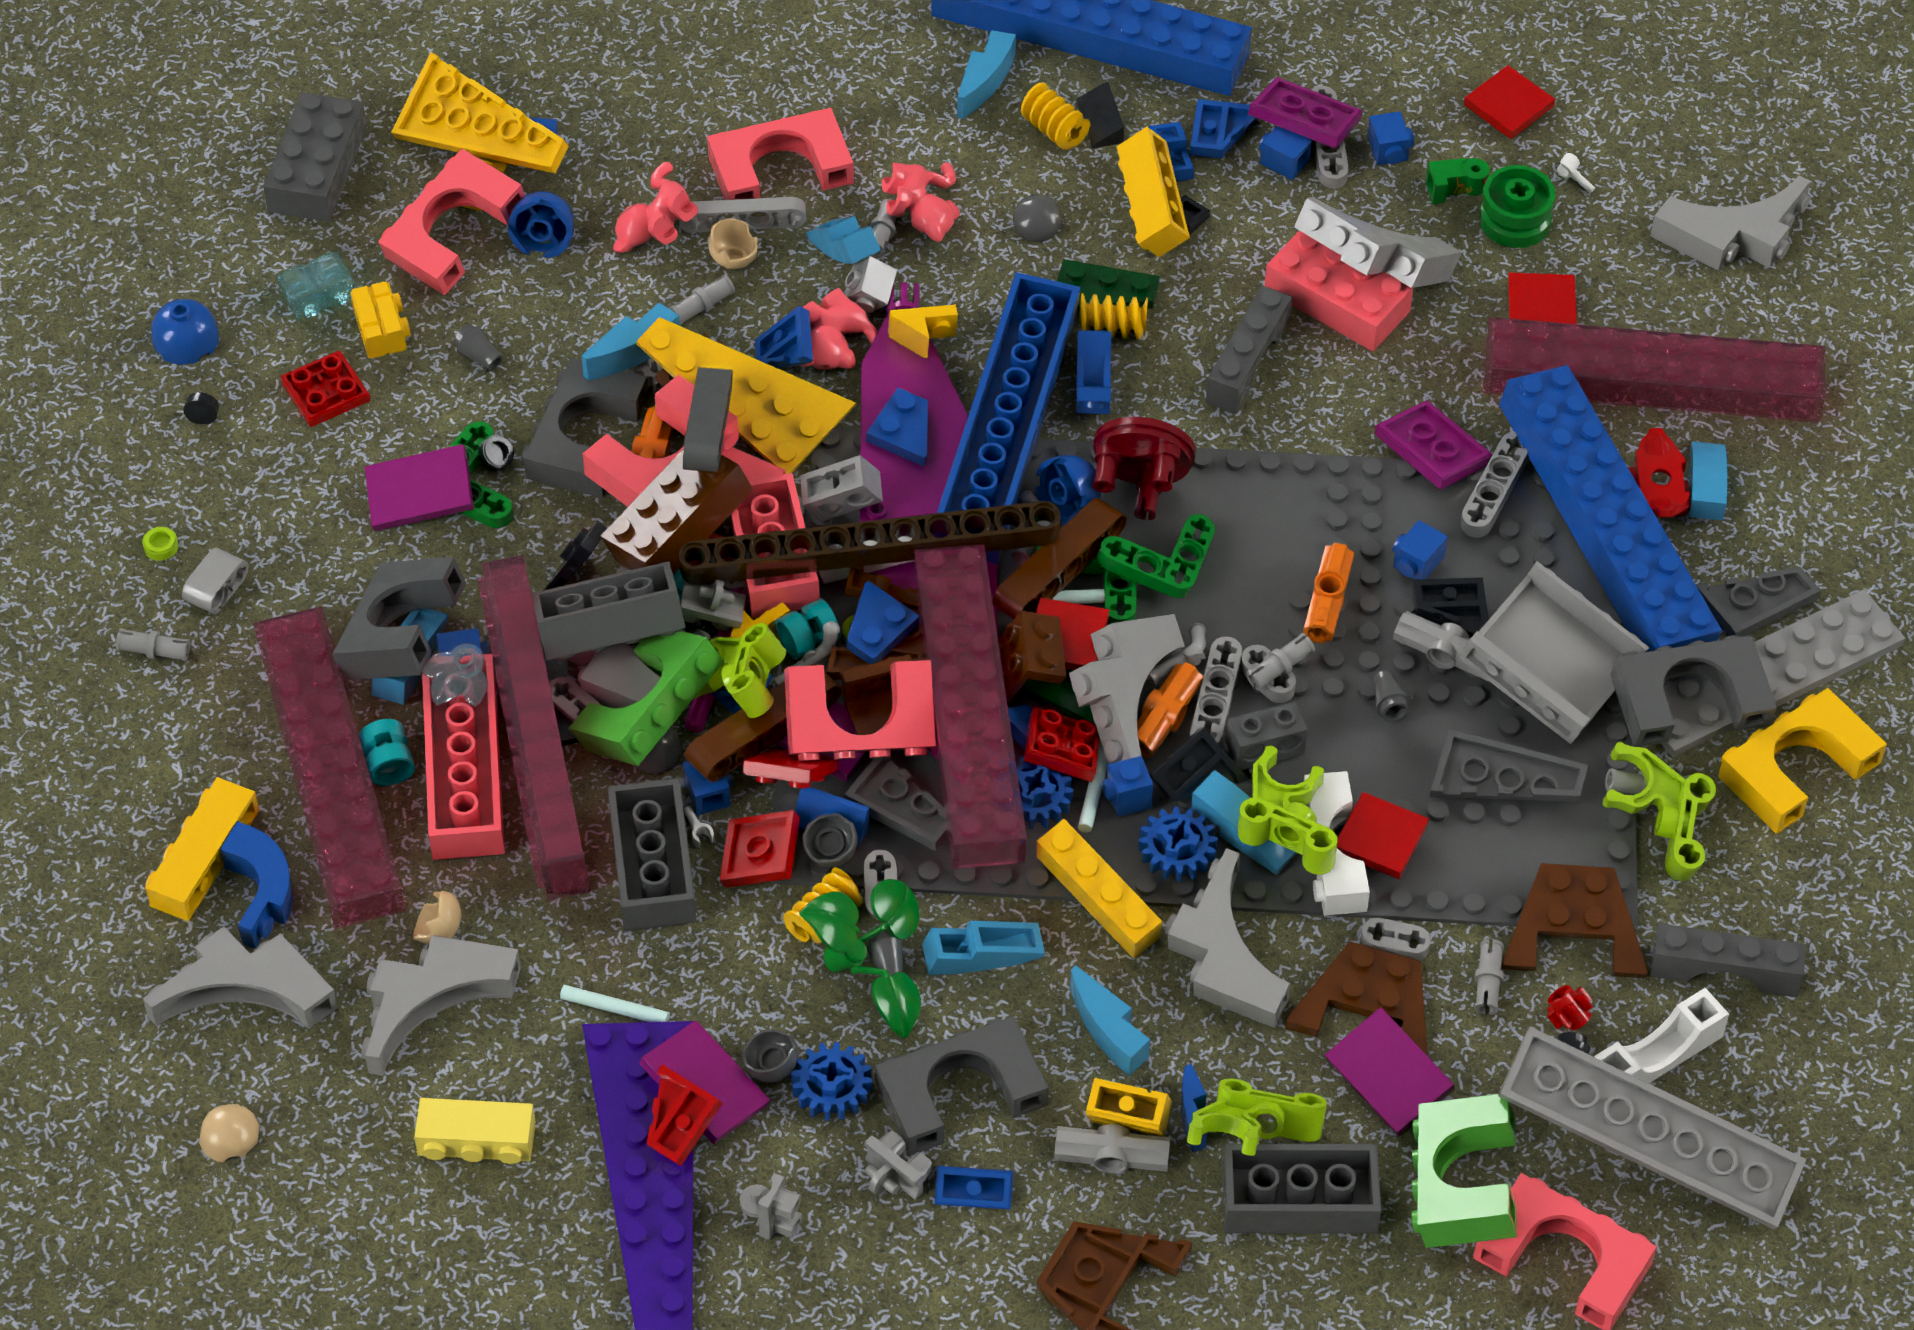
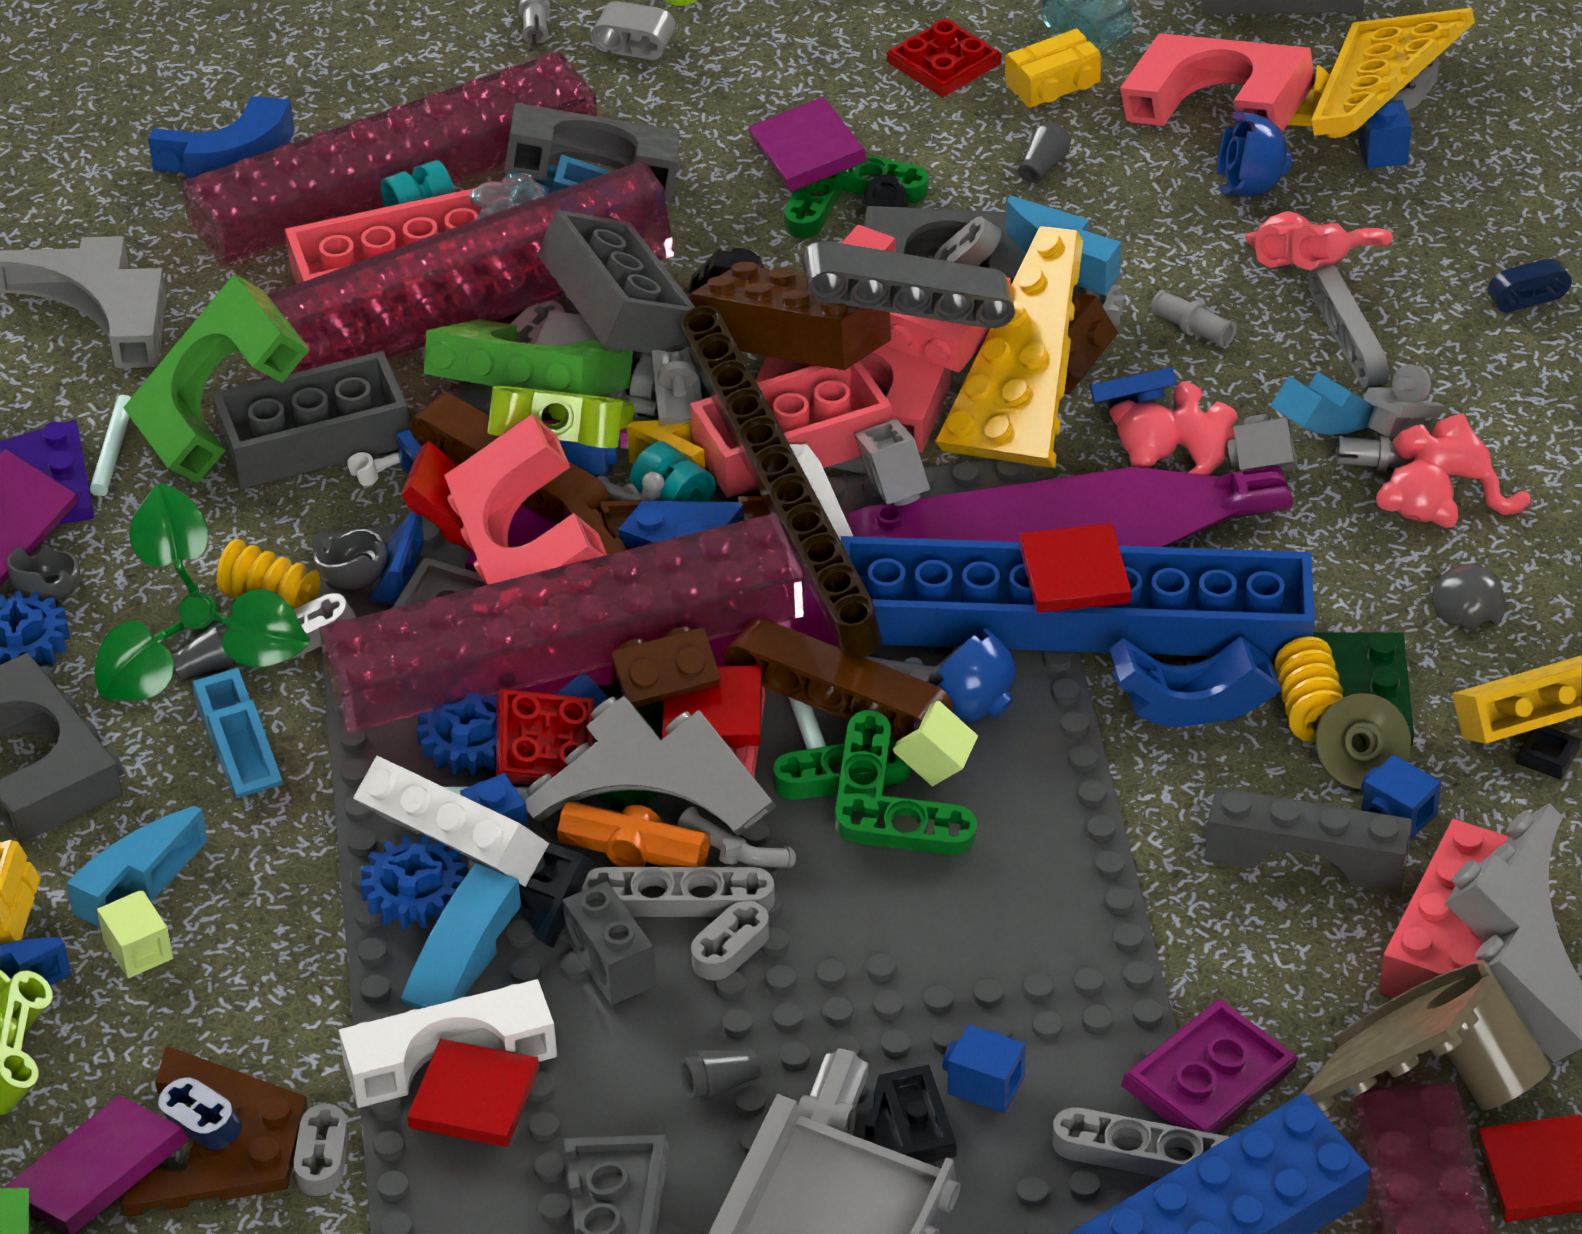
camera: 80 degrees right, 10 degrees down
light grey arch [143,926,338,1029] -> none
yellow brick [145,777,259,922] -> none
tan hair [413,891,462,945] -> none
coral arch [707,108,854,200] -> none
tan hair [708,218,758,270] -> none
red plate [720,810,800,888] -> none
blue wing [866,388,928,466] -> none
yellow slope [888,304,958,358] -> none
yellow brick [1037,819,1162,958] -> none
dark red piece [1093,417,1196,520] -> none
light grey arch [1164,848,1290,1028] -> none
lime piece [1237,746,1338,875] -> none
light grey pin [1246,633,1315,691] -> none
orange piece [1303,542,1354,644] -> none
none -> yellowish green panel [97,891,173,978]
none -> bright green arch [123,274,310,483]
none -> dark blue beam [158,1077,242,1150]
none -> white arch [353,756,549,887]
none -> yellowish green panel [893,701,978,787]
none -> light grey beam [934,216,1001,266]
none -> red tile [1019,523,1131,613]
none -> dark tan piece [1300,959,1552,1112]
none -> olive dish [1315,693,1411,790]
none -> blue brick [1361,754,1441,840]
none -> light grey hips [1364,364,1444,437]
none -> dark blue beam [1488,258,1572,313]

